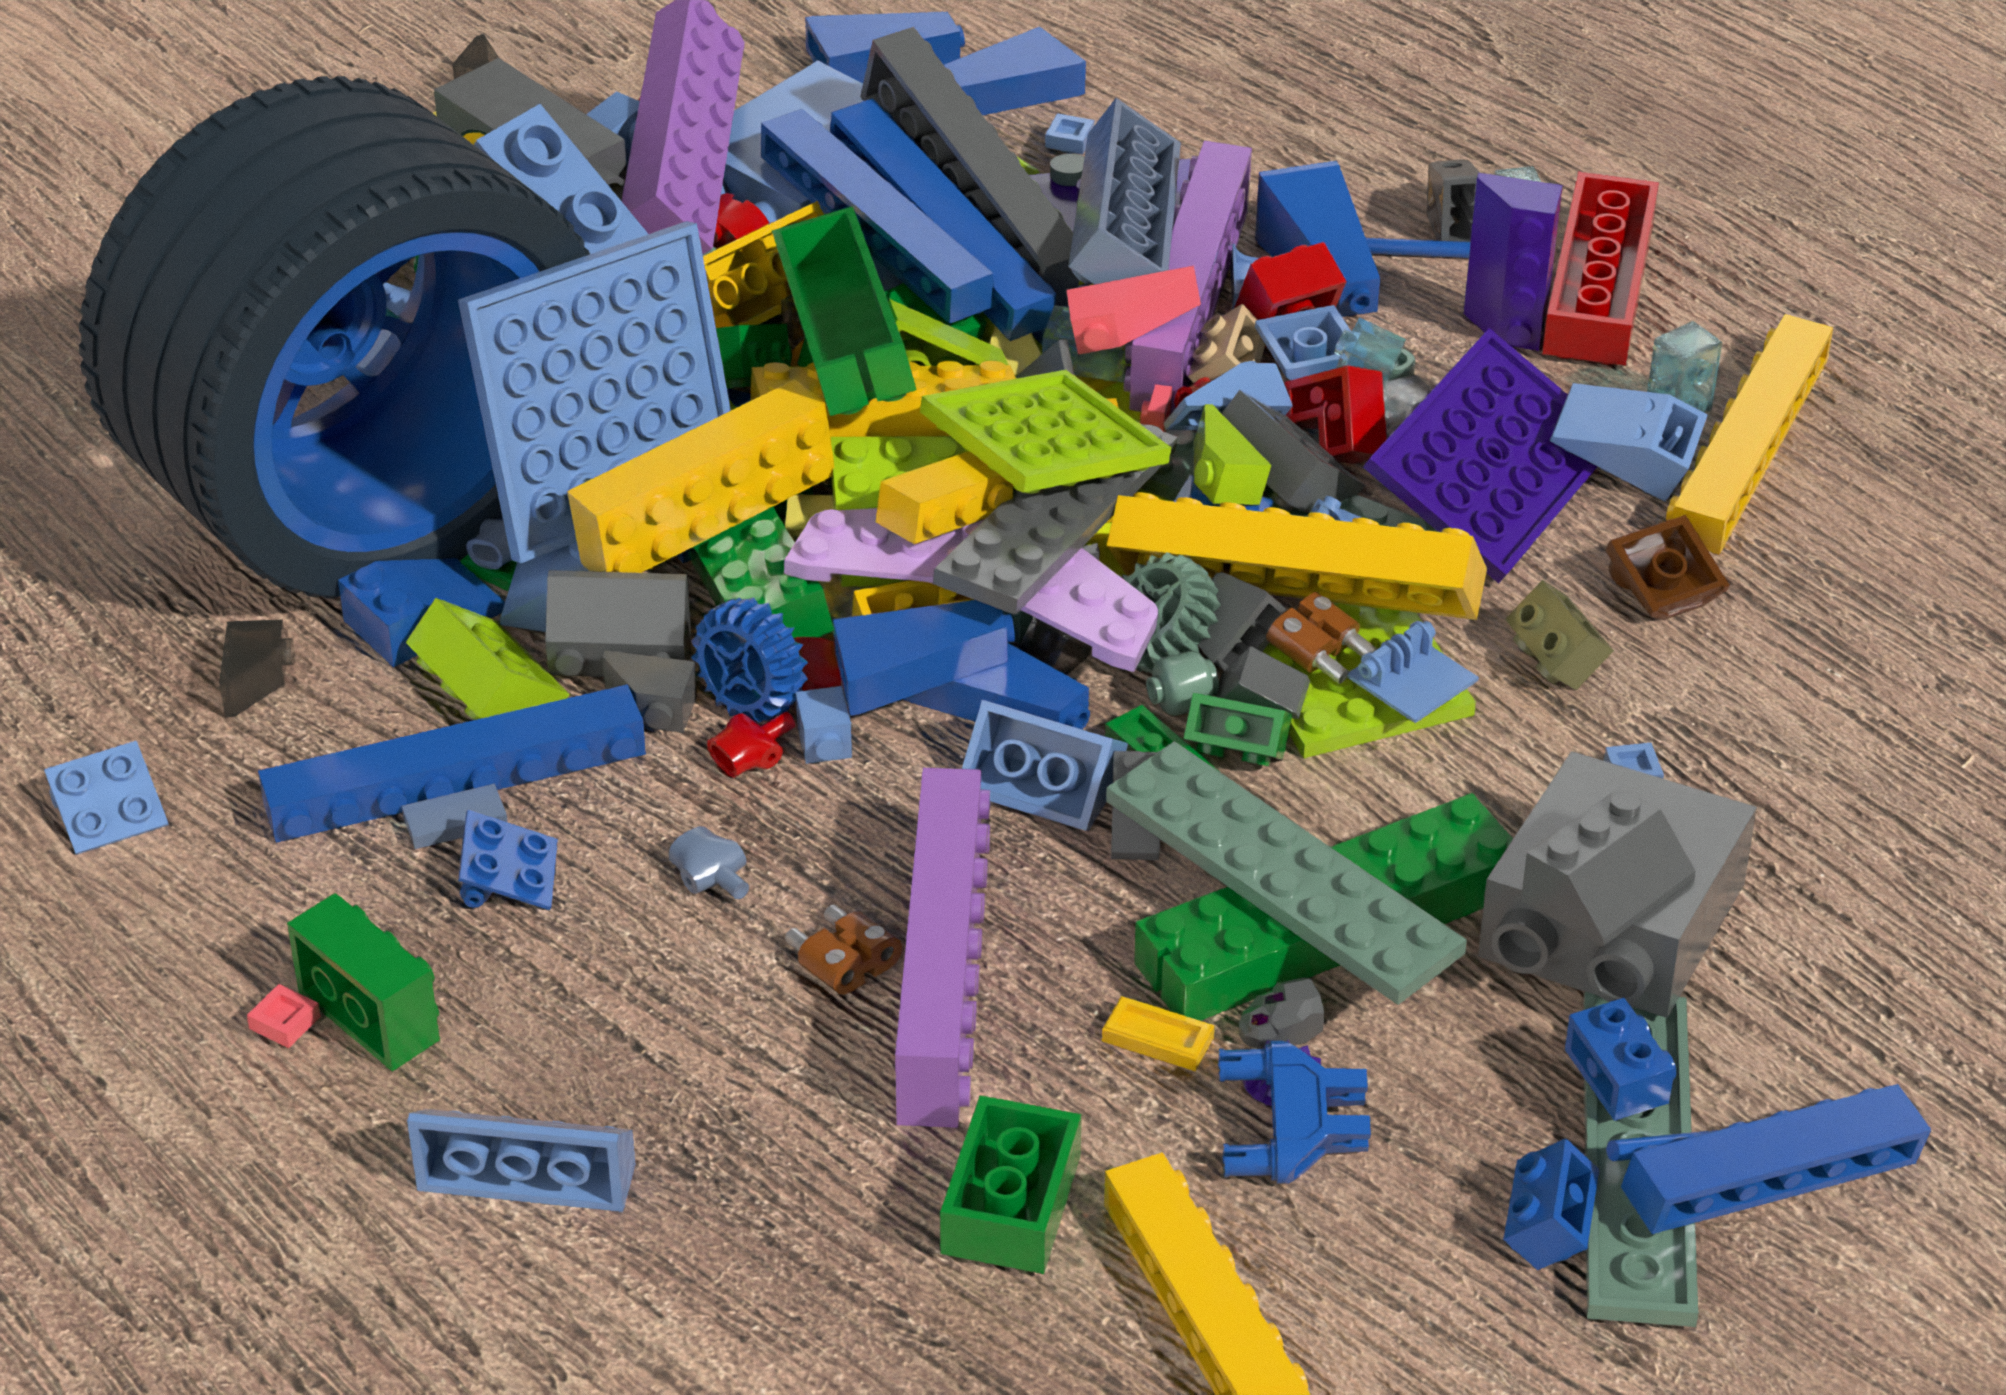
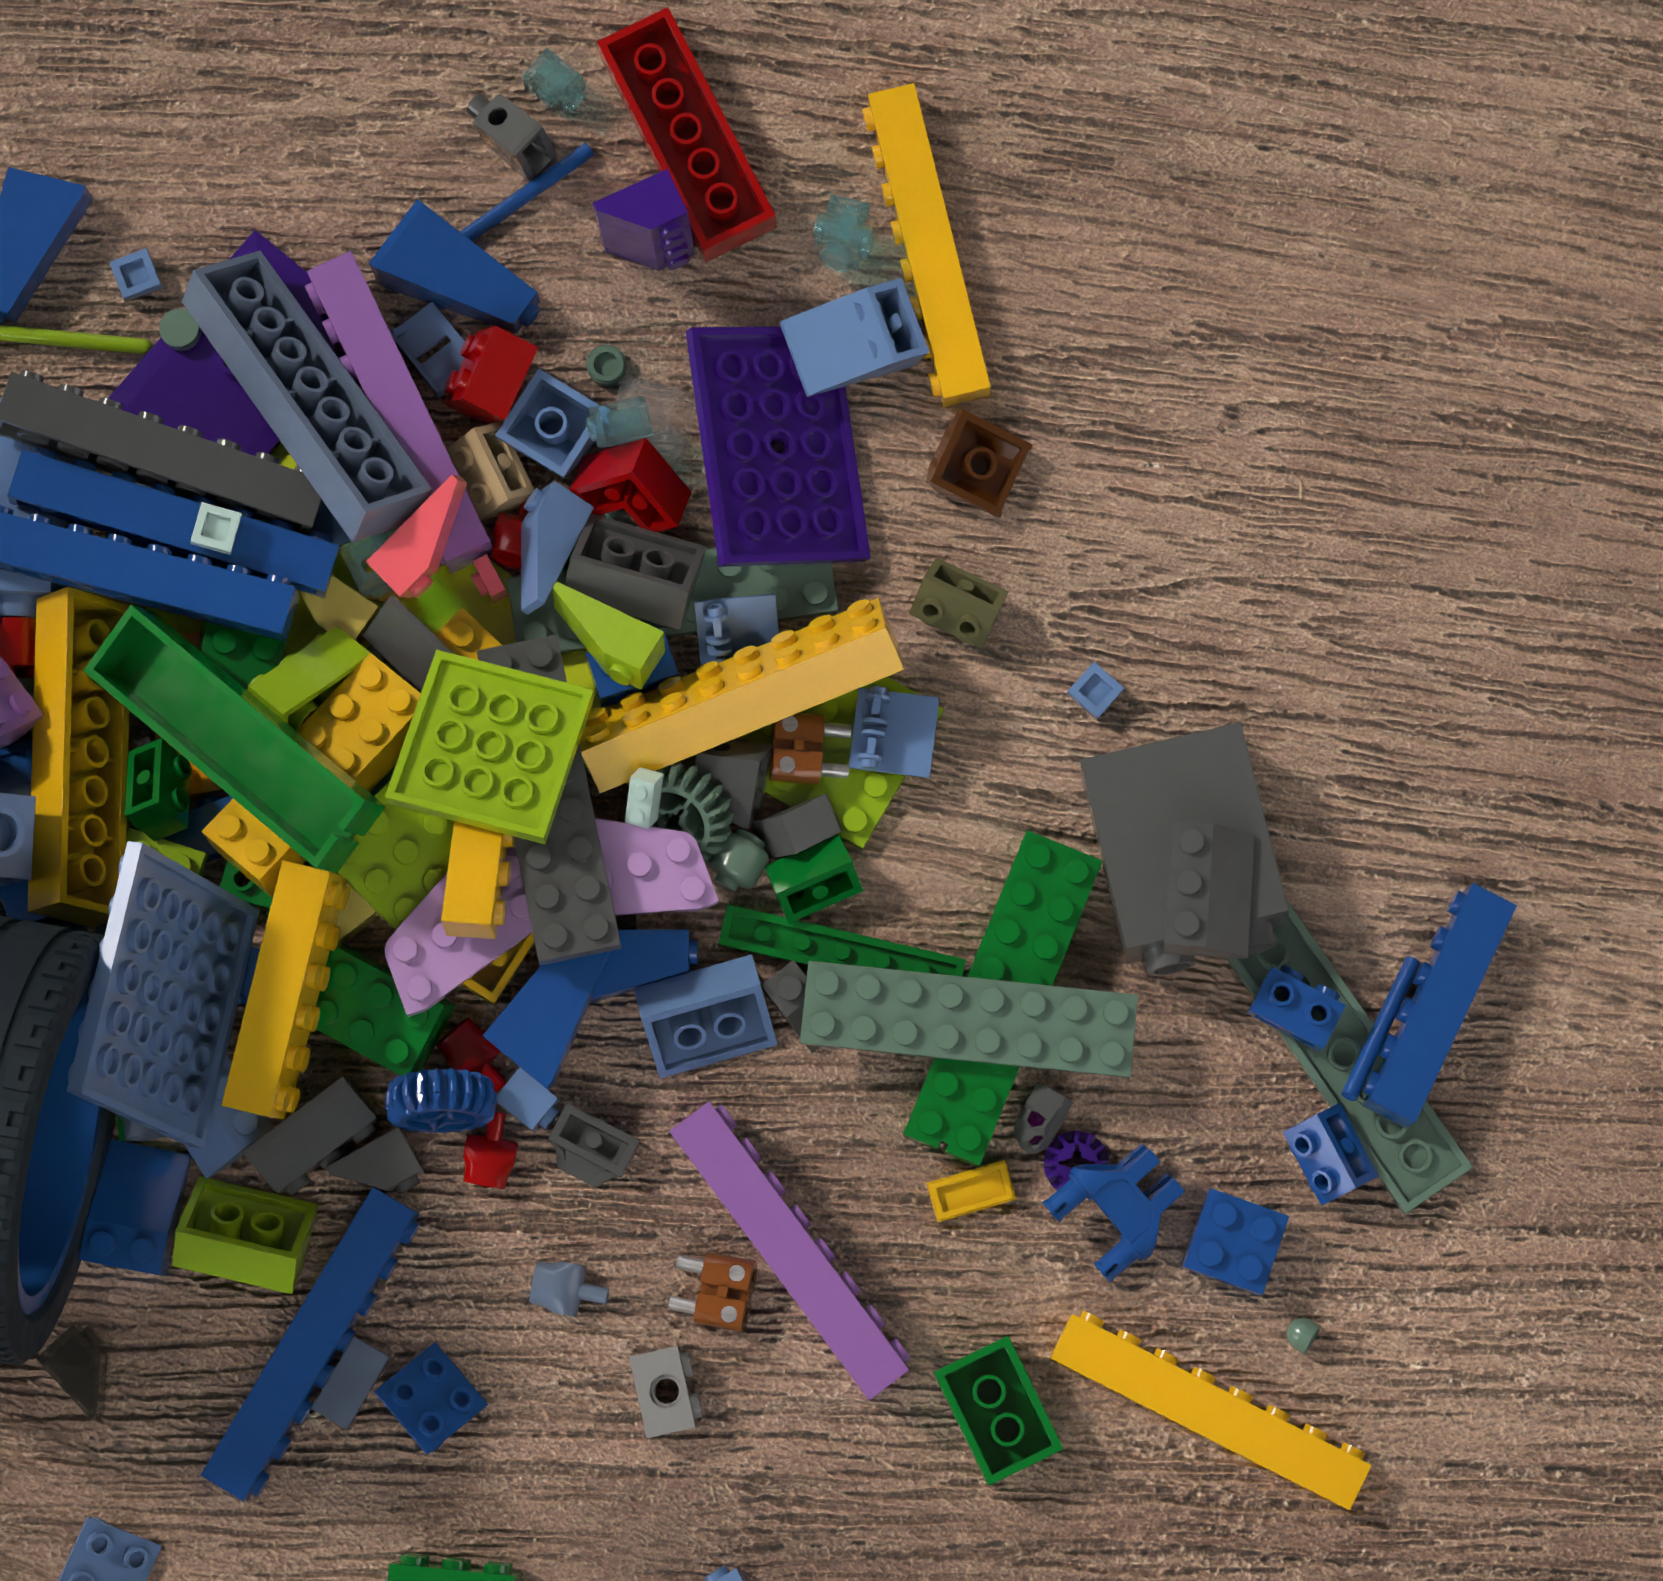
camera: 35 degrees left, 40 degrees up
none -> light aqua plate [190,502,242,555]
none -> dark grey slope [548,1103,641,1188]
none -> light aqua piece [625,767,664,829]
none -> light grey brick [629,1346,703,1439]
none -> blue brick [1181,1188,1289,1296]
none -> sand green hinge [1286,1318,1321,1355]

